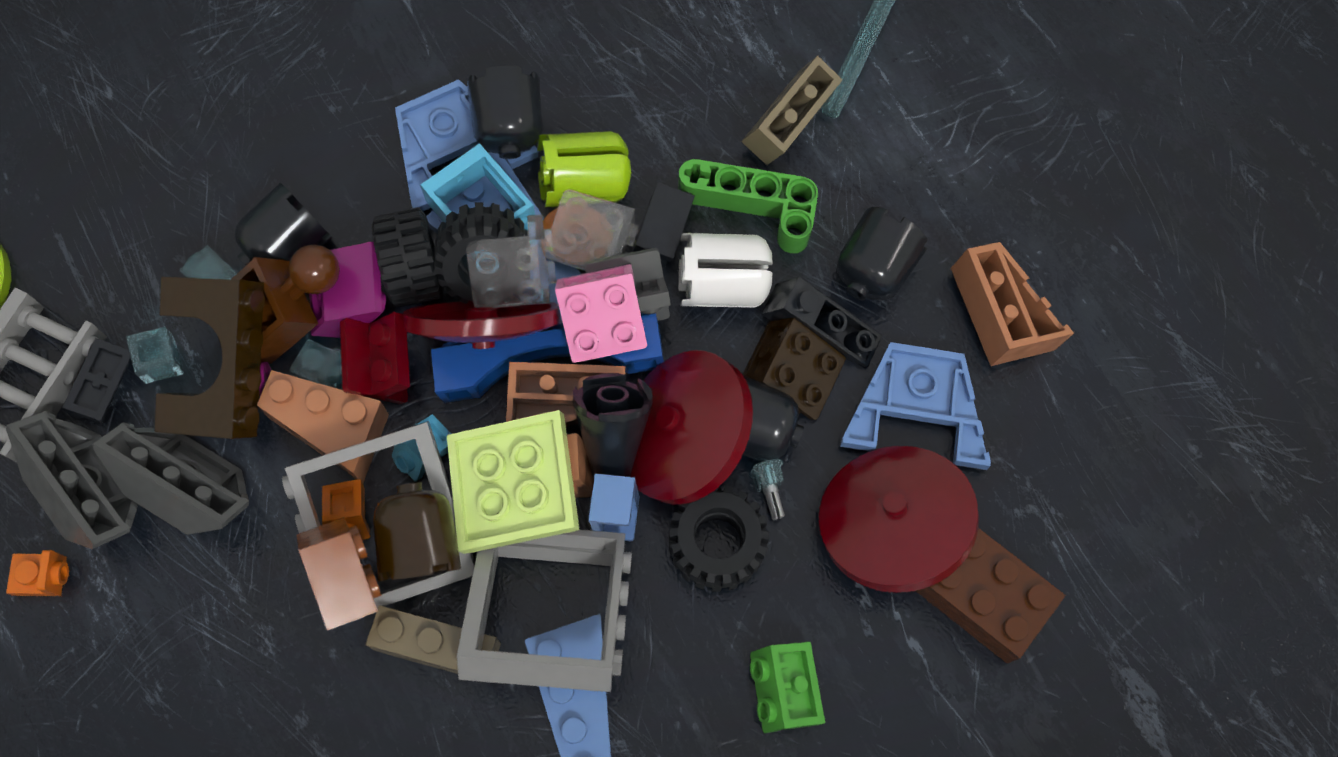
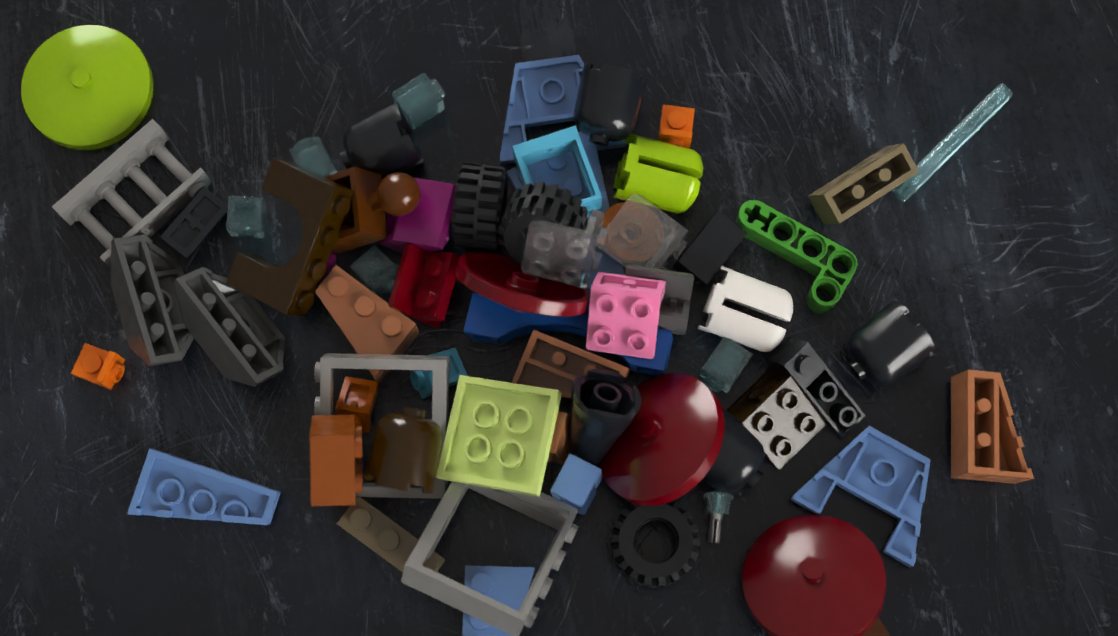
camera: 25 degrees right, 5 degrees up
none -> medium blue wing [127,449,281,525]
none -> clear light blue brick [392,72,445,130]
none -> orange bracket [658,104,695,149]
none -> clear light blue brick [699,337,753,393]

